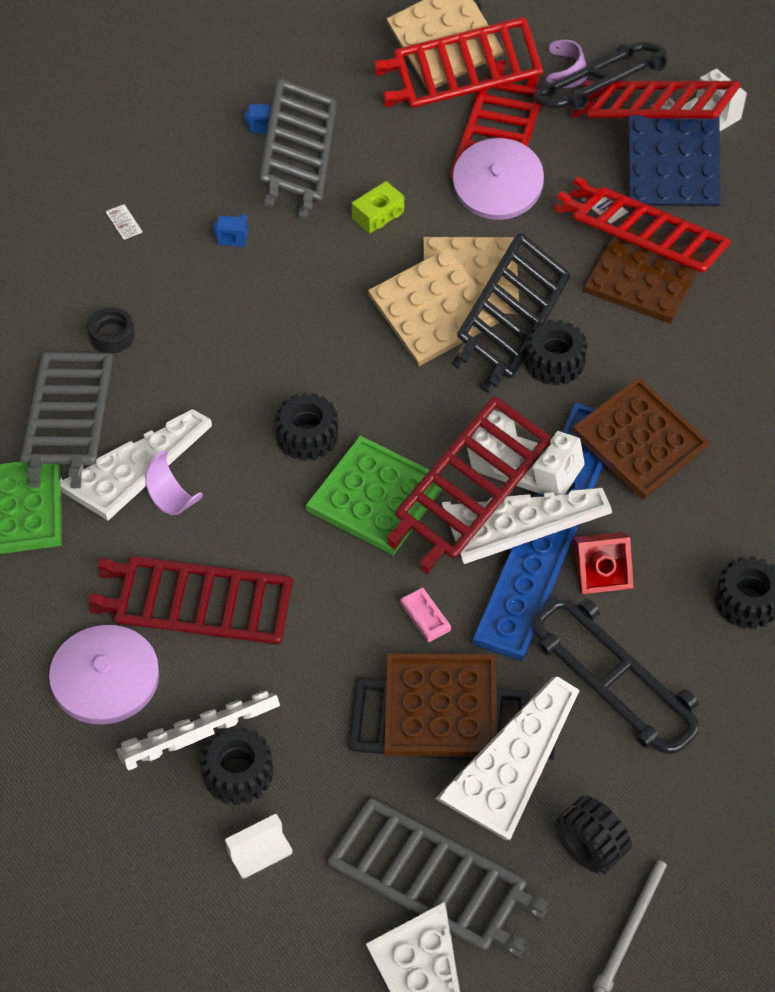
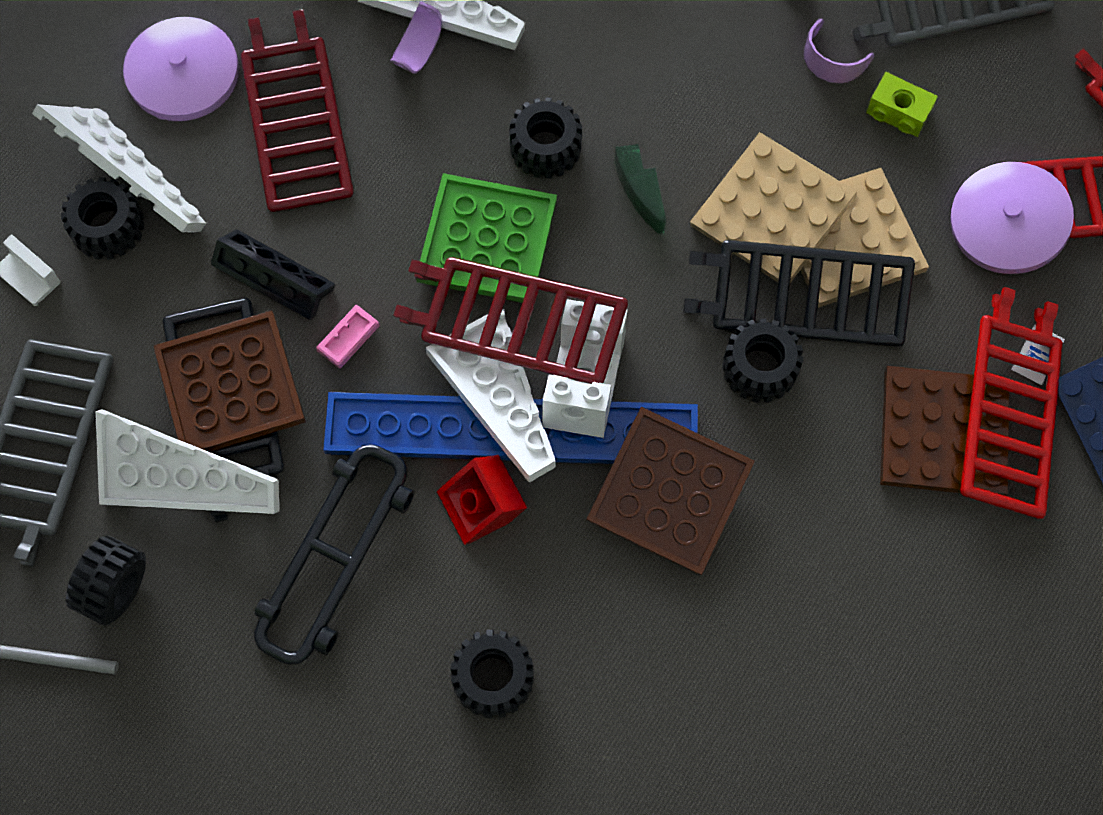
camera: 70 degrees right, 15 degrees up
none -> black fence [211,229,335,320]
none -> clear green slope [614,144,666,234]
none -> lavender piece [804,19,874,84]

